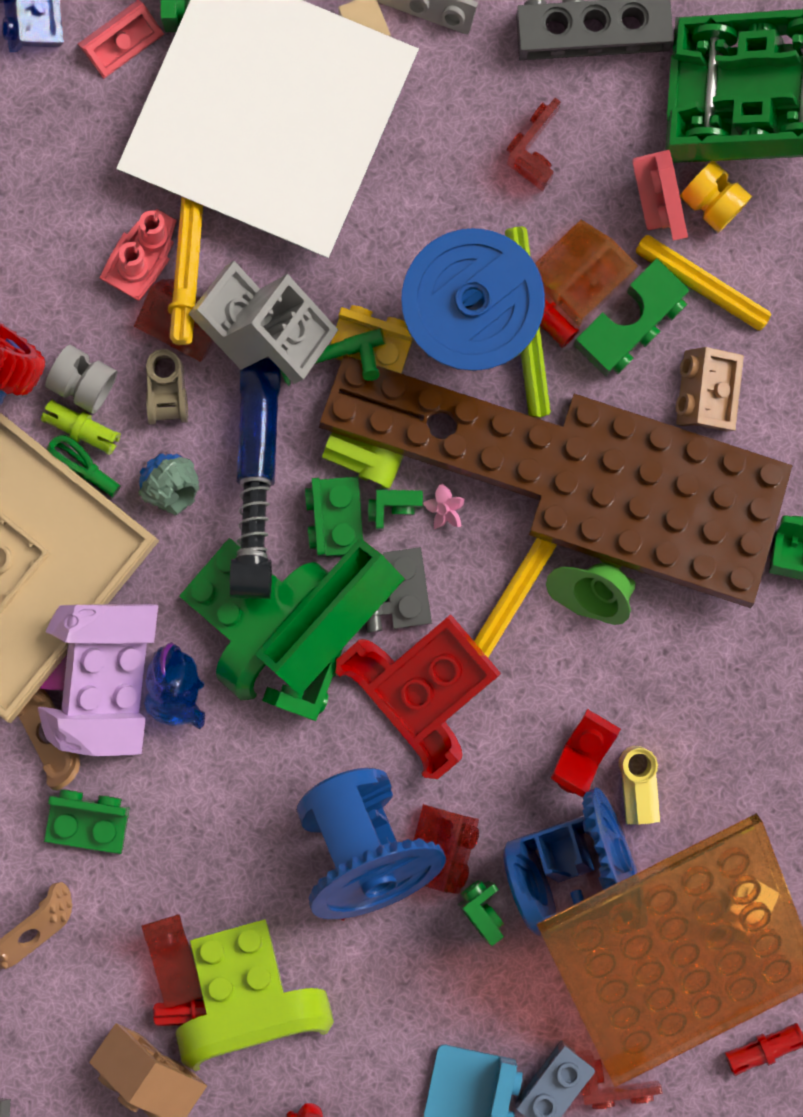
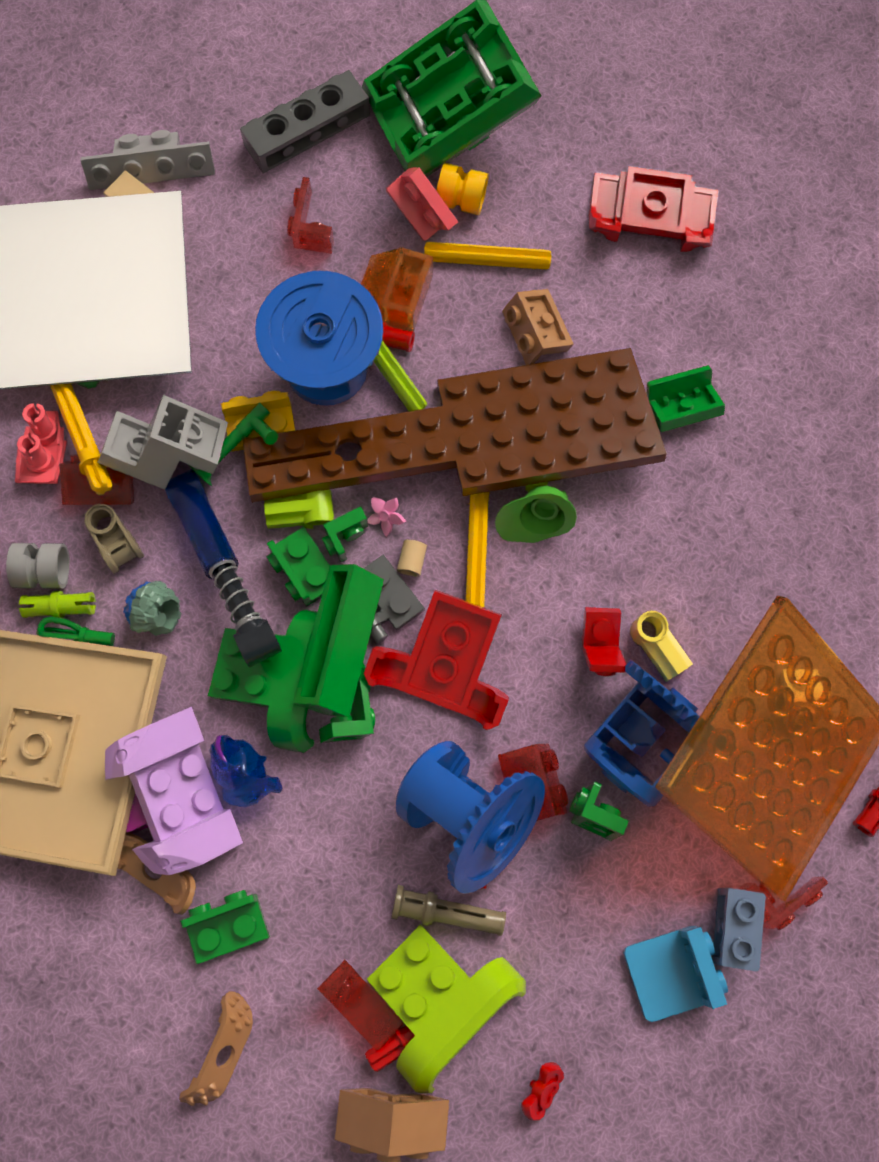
camera: 30 degrees left, 10 degrees down
green arch [573,258,690,377] -> none
none -> dark tan pin [391,885,506,936]
none -> tan hinge [397,540,427,577]

